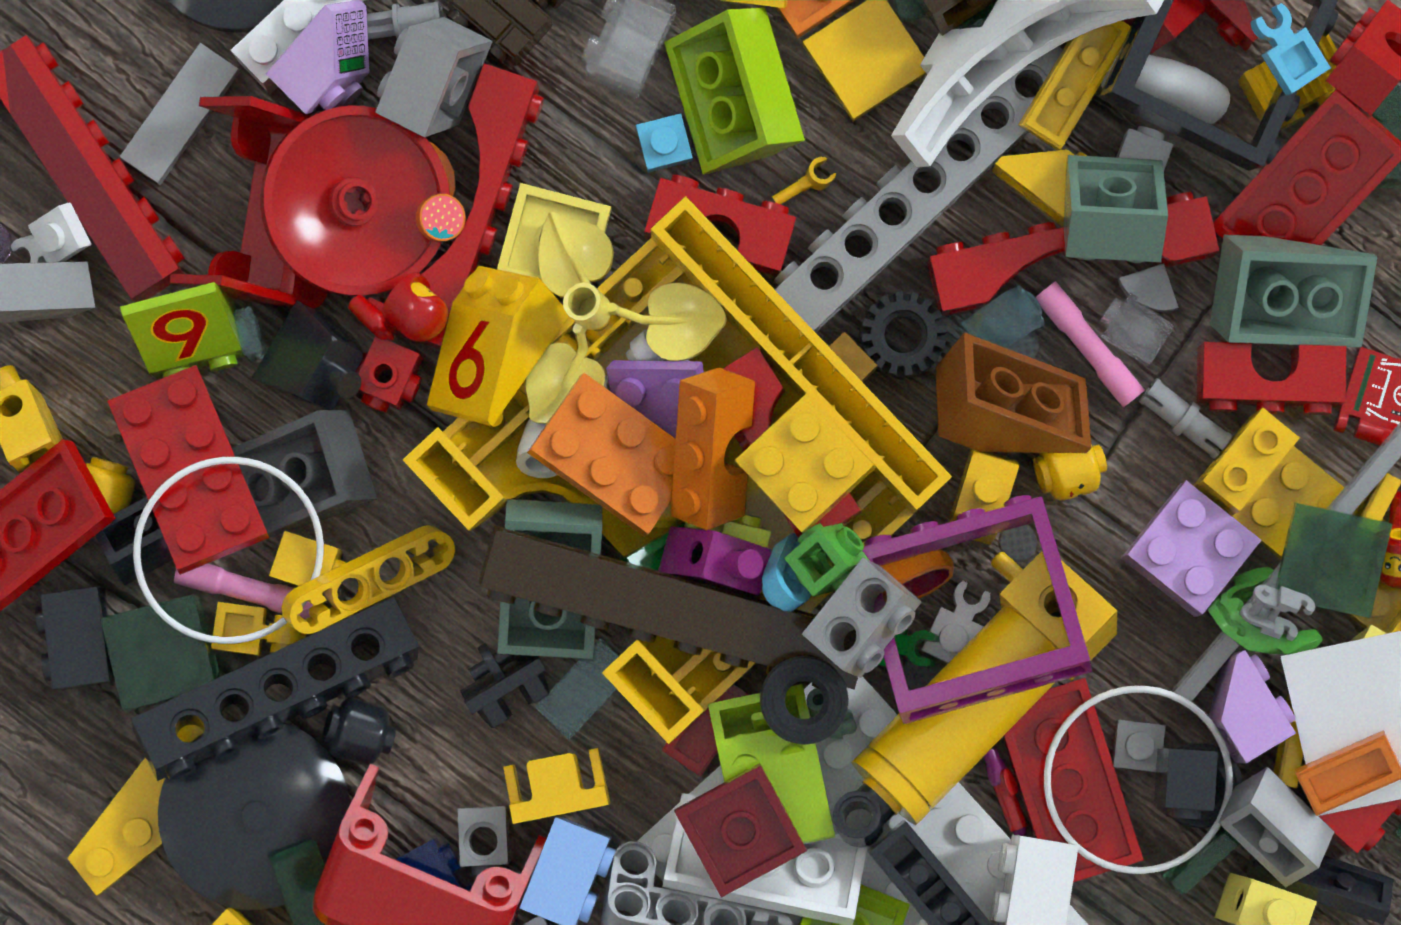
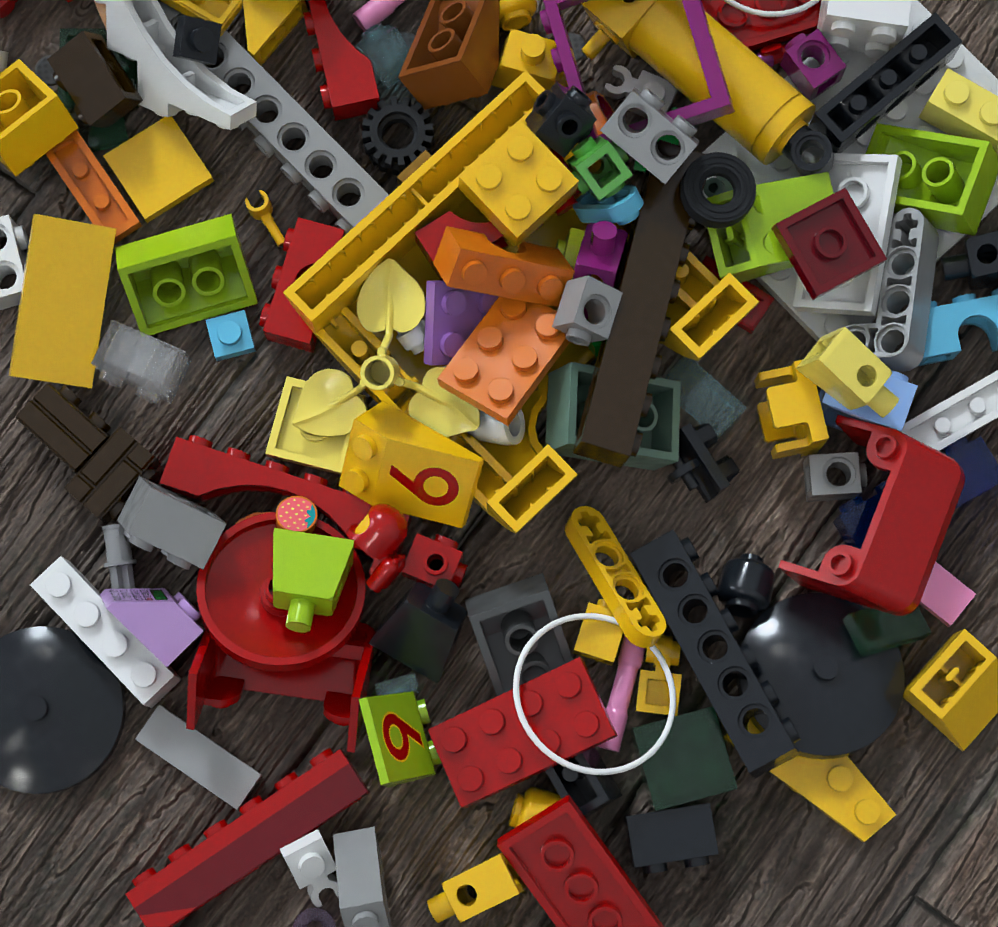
camera: 90 degrees left, 5 degrees down
none -> black plate [173,15,222,65]
none -> lime torso [273,528,354,633]
none -> black brick [525,81,597,158]
none -> light grey brick [552,275,623,346]
none -> magenta brick [780,29,847,101]
none -> light yellow torso [796,326,899,418]

